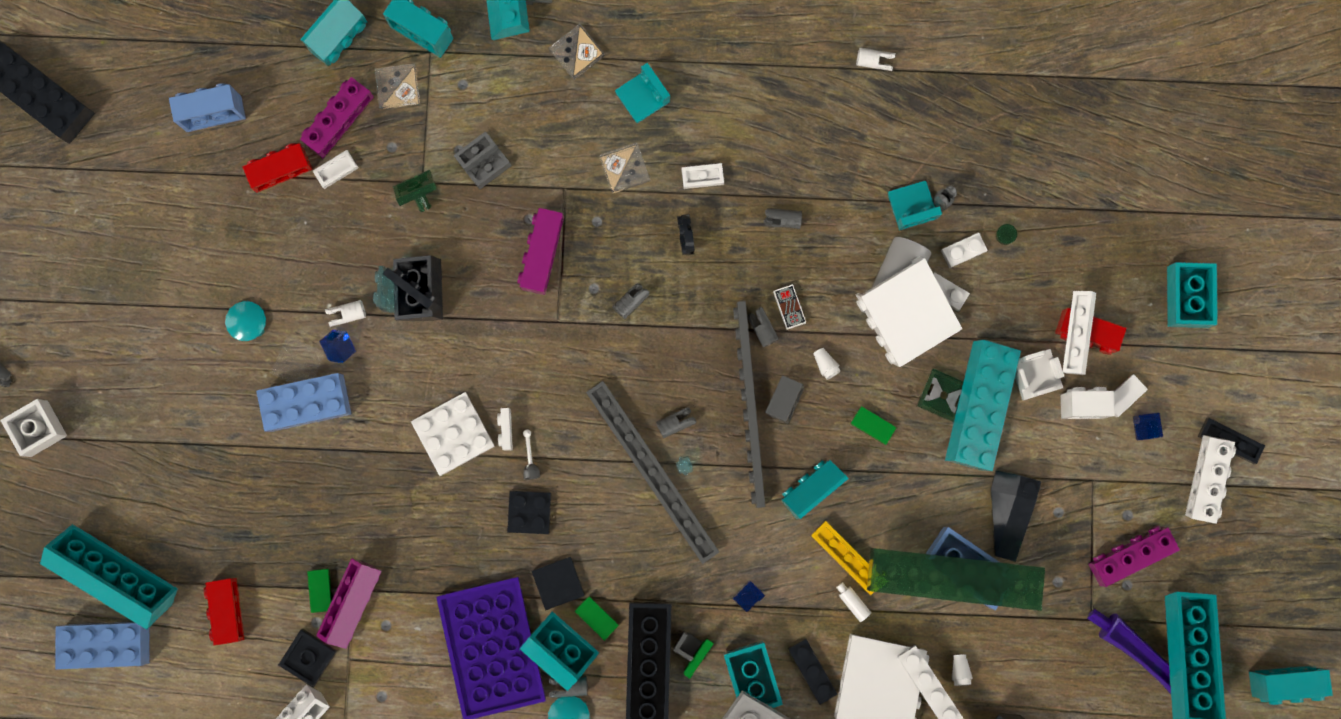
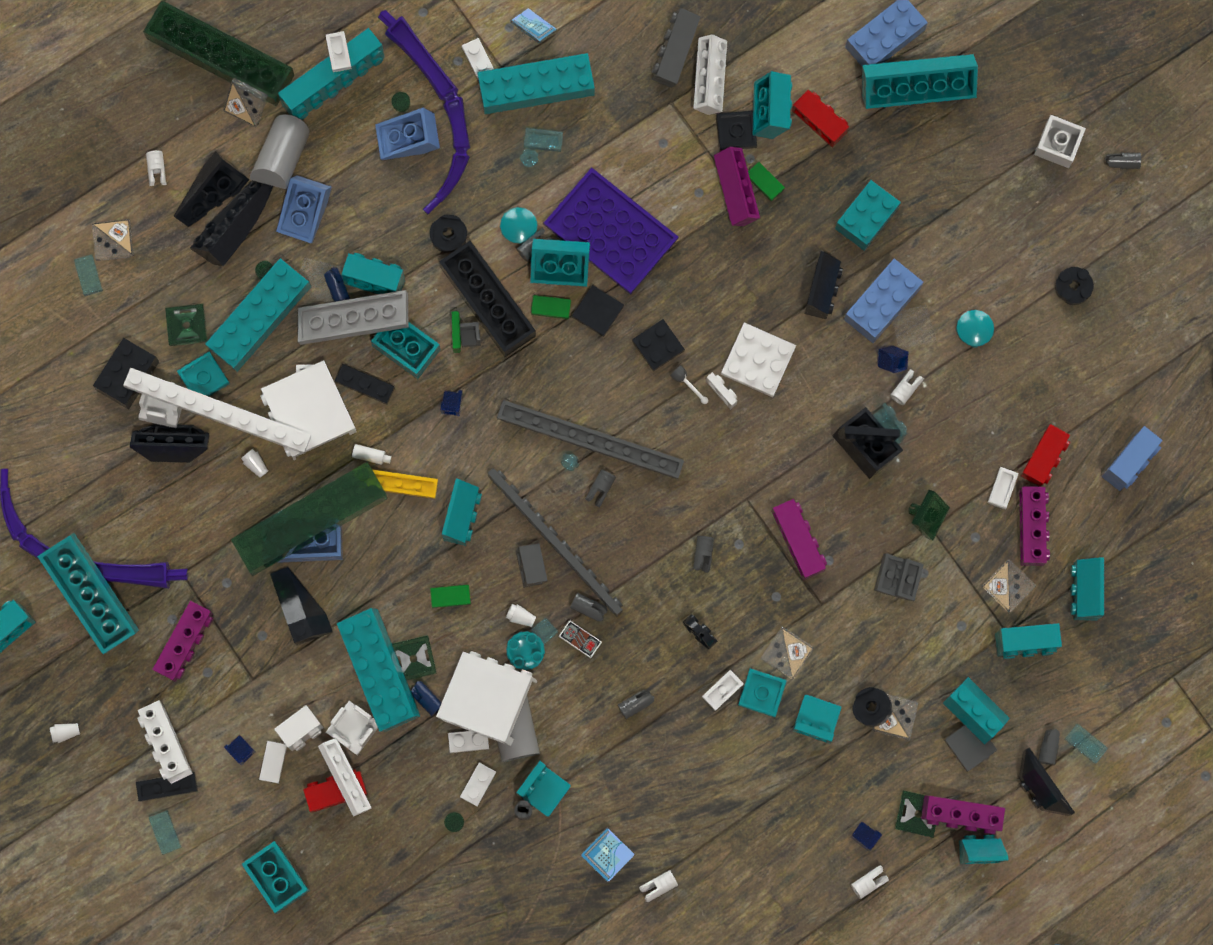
camera: 140 degrees right, 5 degrees down
none -> white cone [50,723,80,743]
none -> clear light blue tile [149,811,182,855]
none -> dark blue hinge [411,681,442,717]
none -> teal dish [506,631,545,670]
none -> clear light blue tile [531,618,558,645]
none -> piece [580,827,636,883]
none -> teal tile [738,668,787,718]
none -> teal brick [753,71,793,139]
none -> black slope [804,251,843,319]
none -> teal brick [835,180,901,251]
none -> black plate [852,687,892,727]
none -> black plate [1055,267,1094,305]

